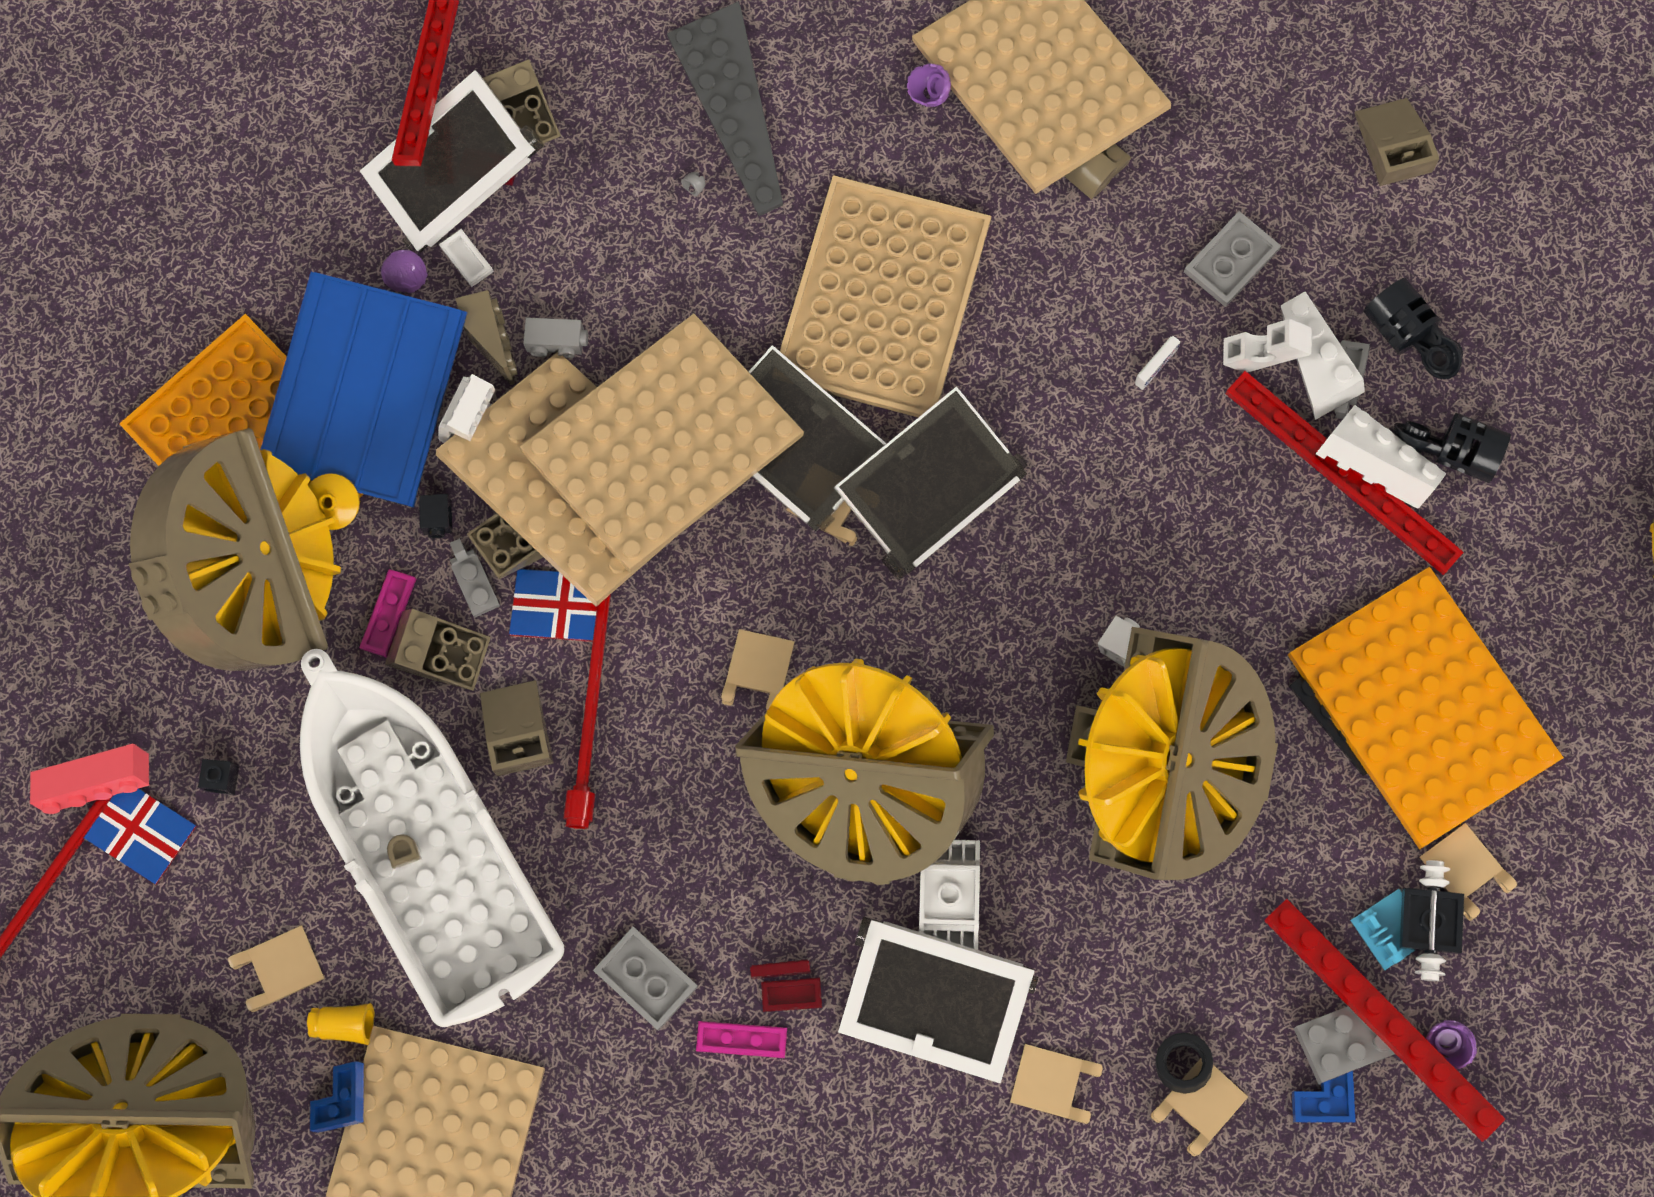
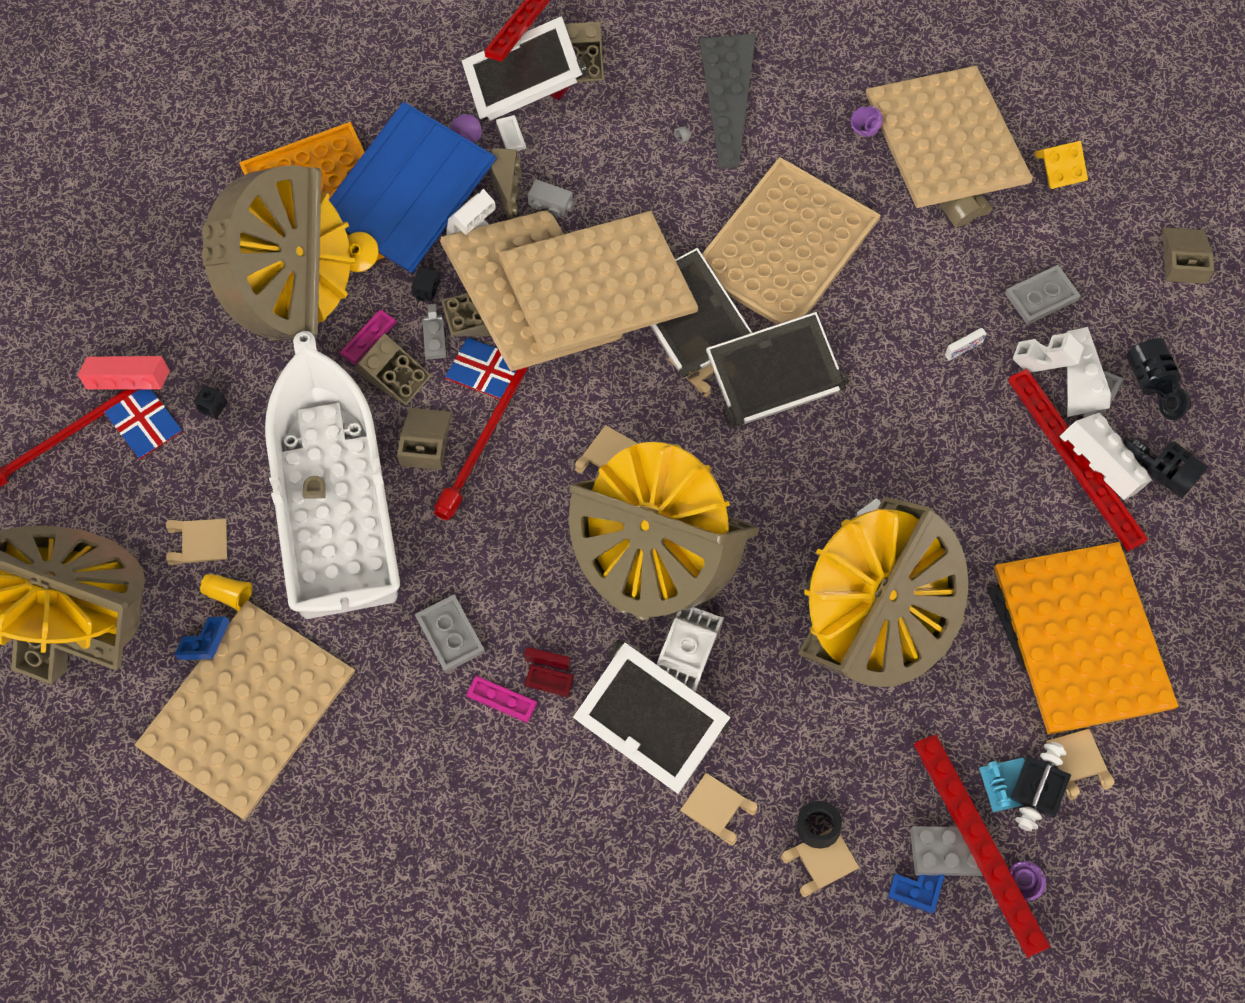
camera: 15 degrees right, 10 degrees down
none -> yellow bracket [1035,141,1088,189]

